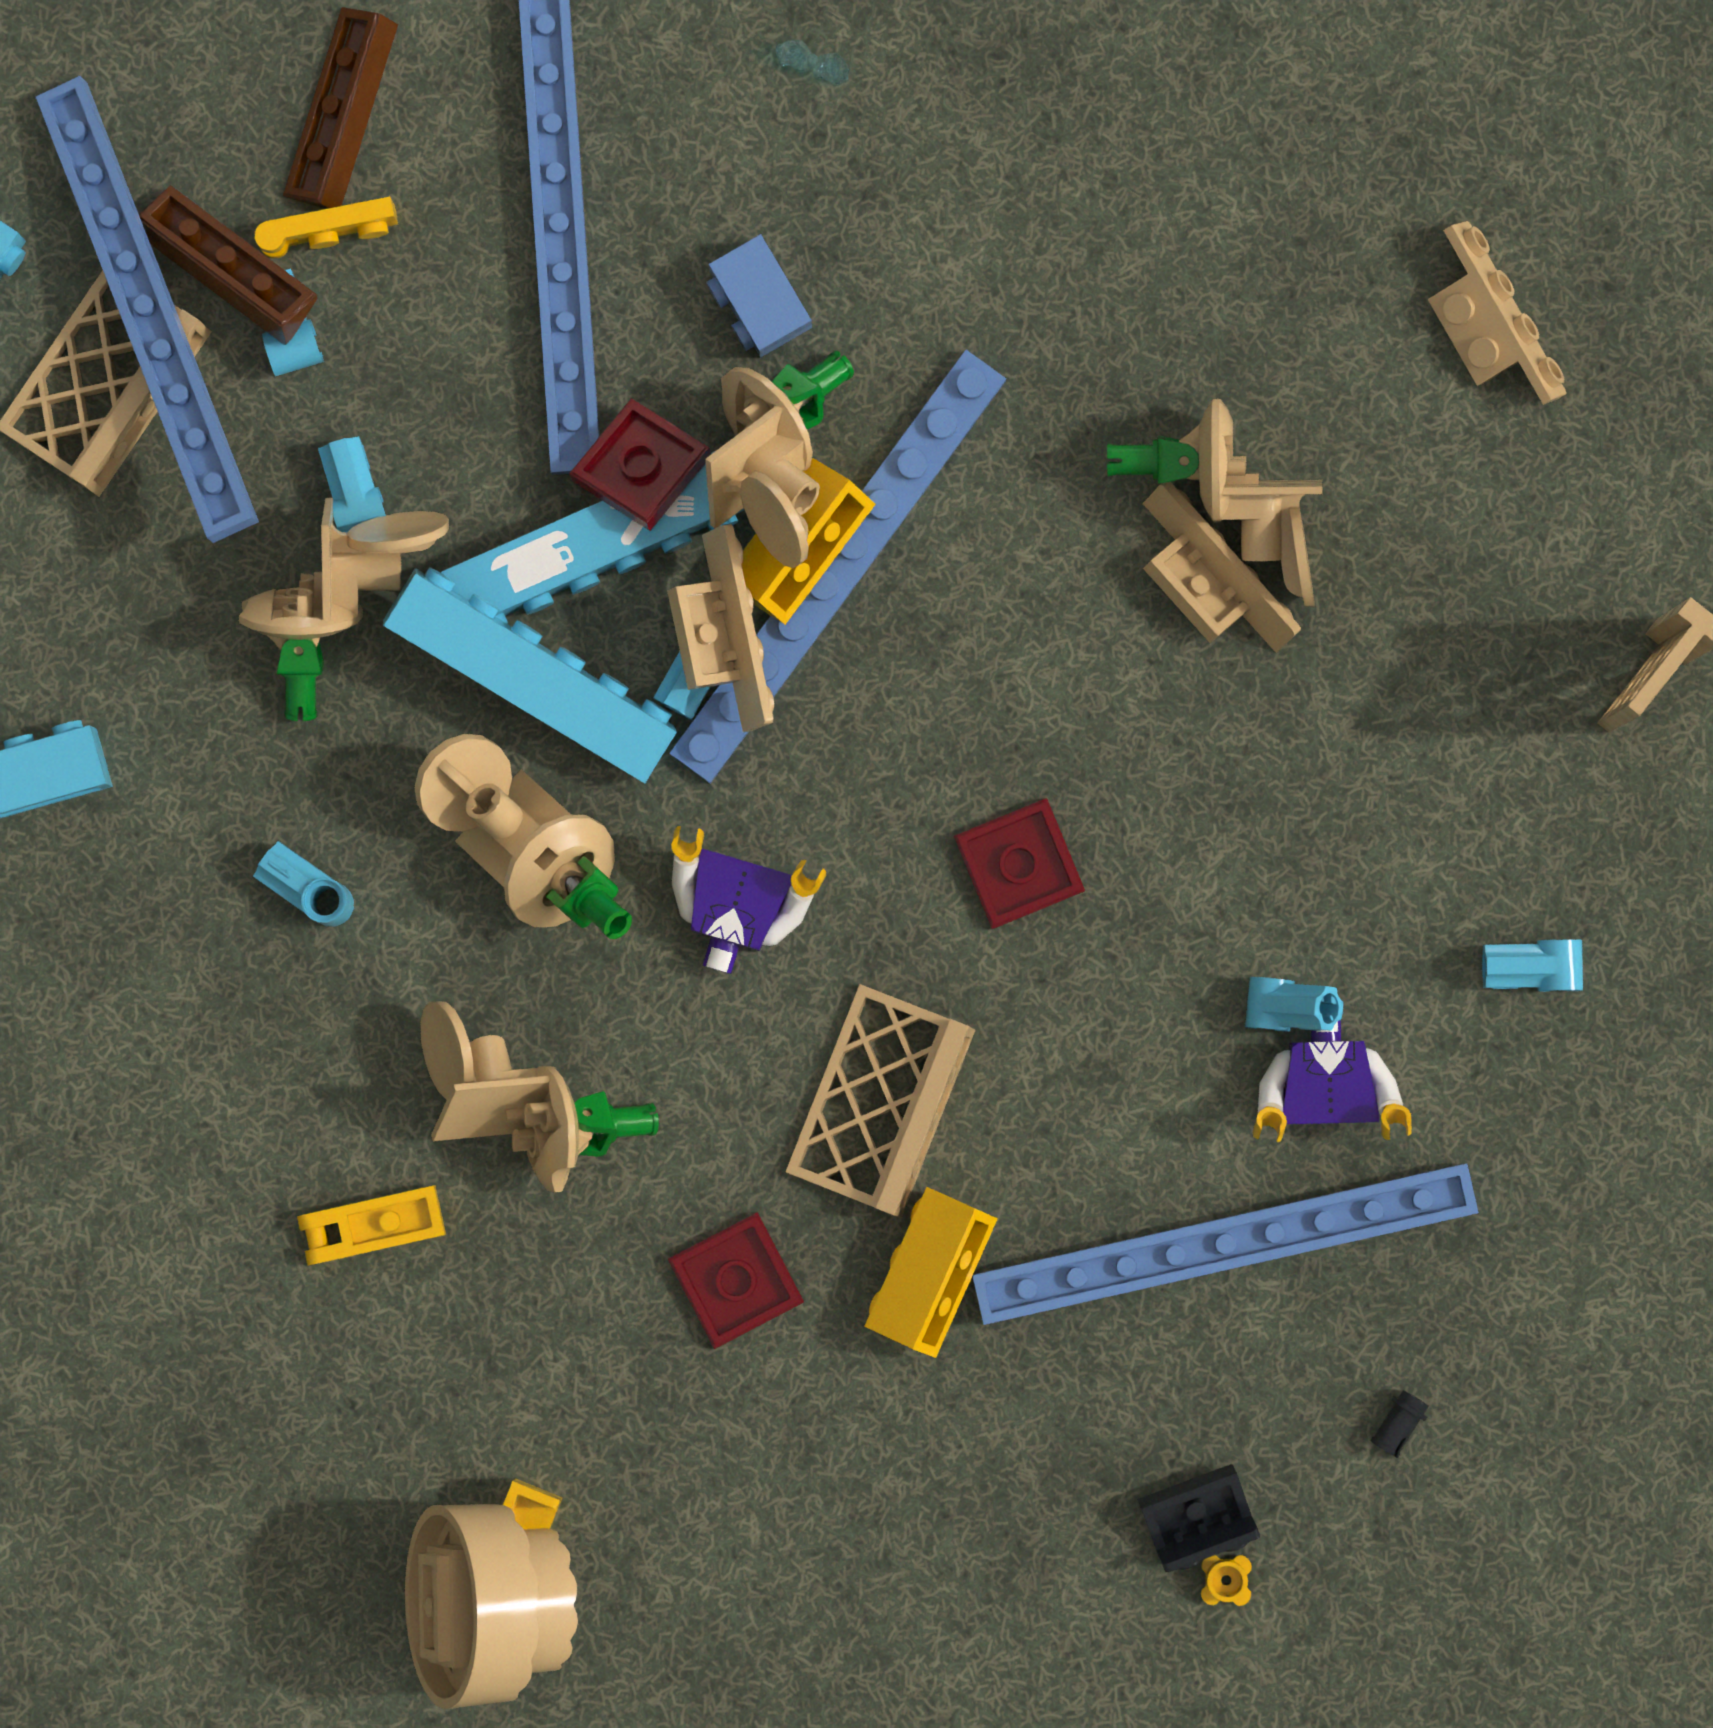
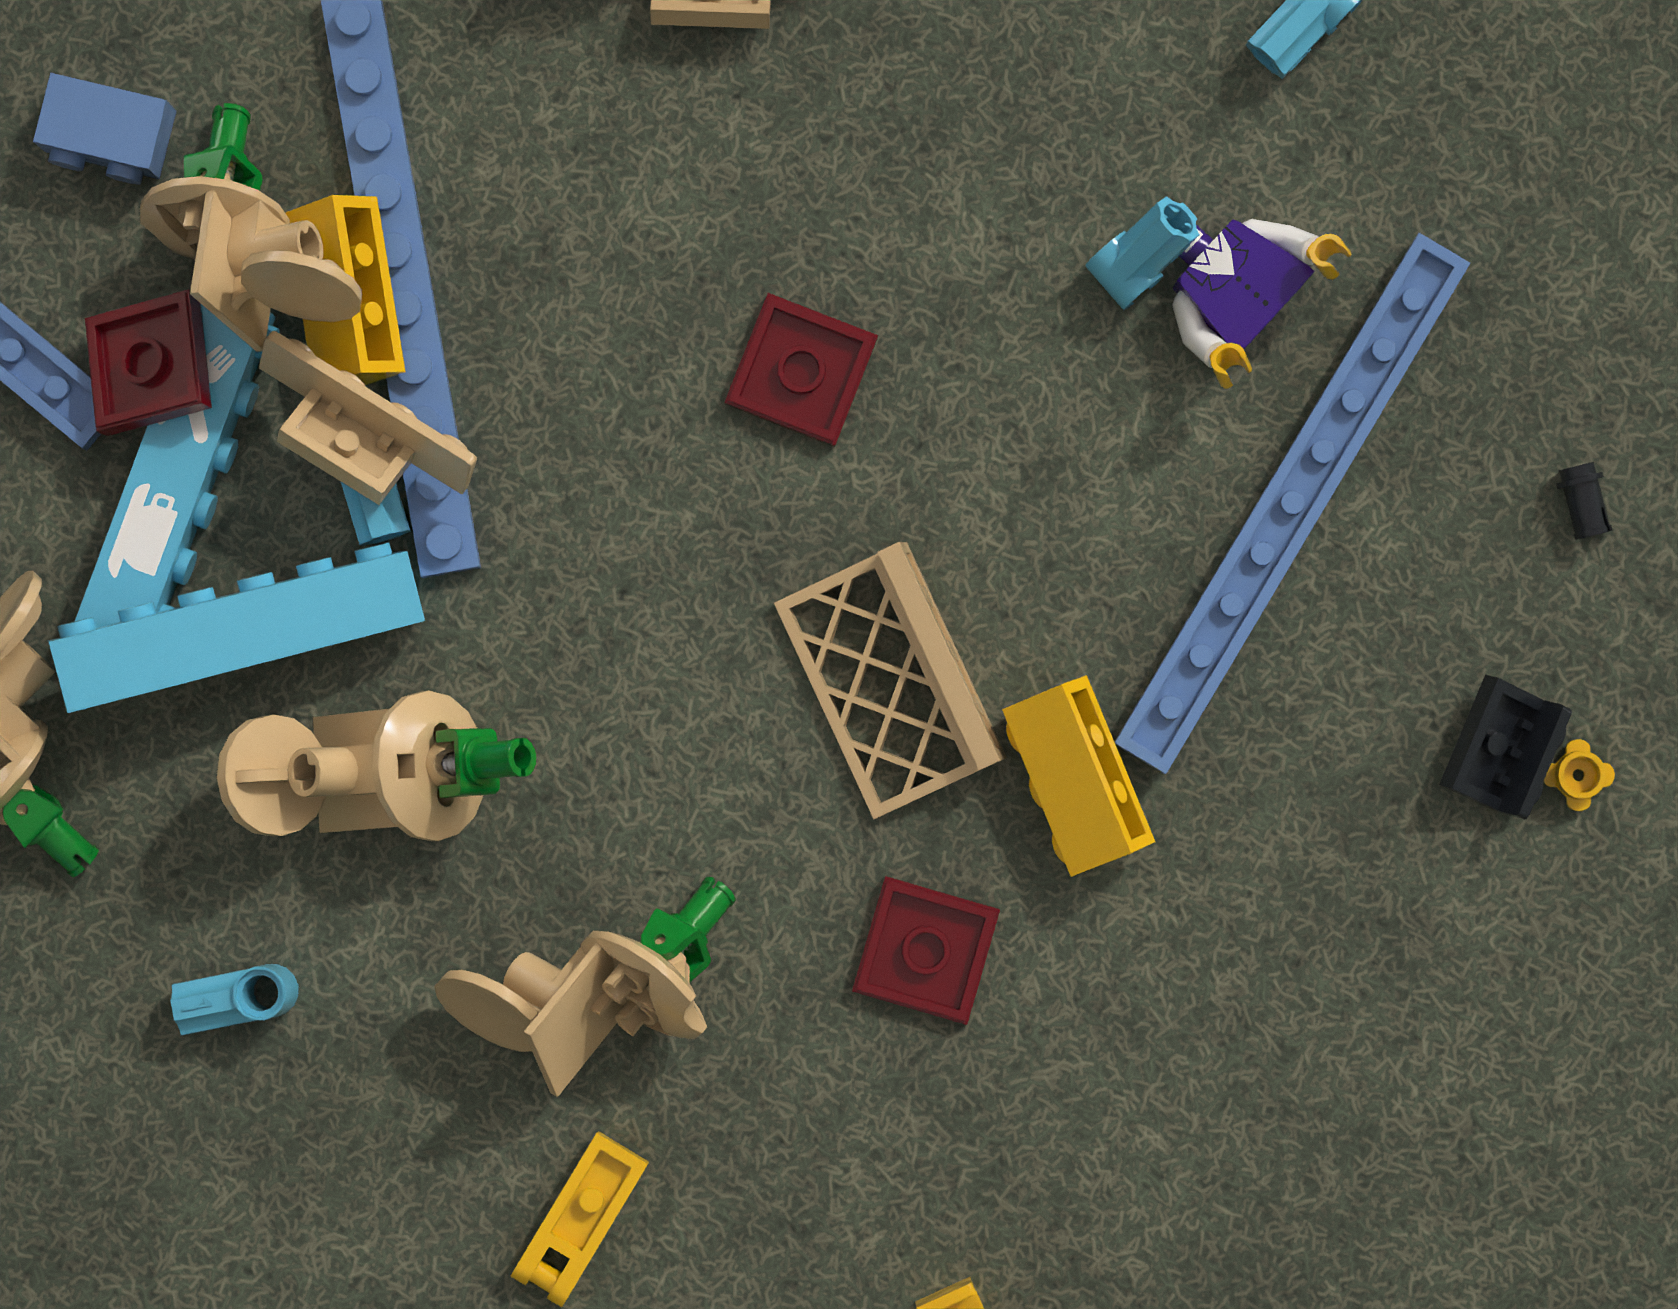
camera: 45 degrees left, 0 degrees up
torso [671,826,826,974] -> none

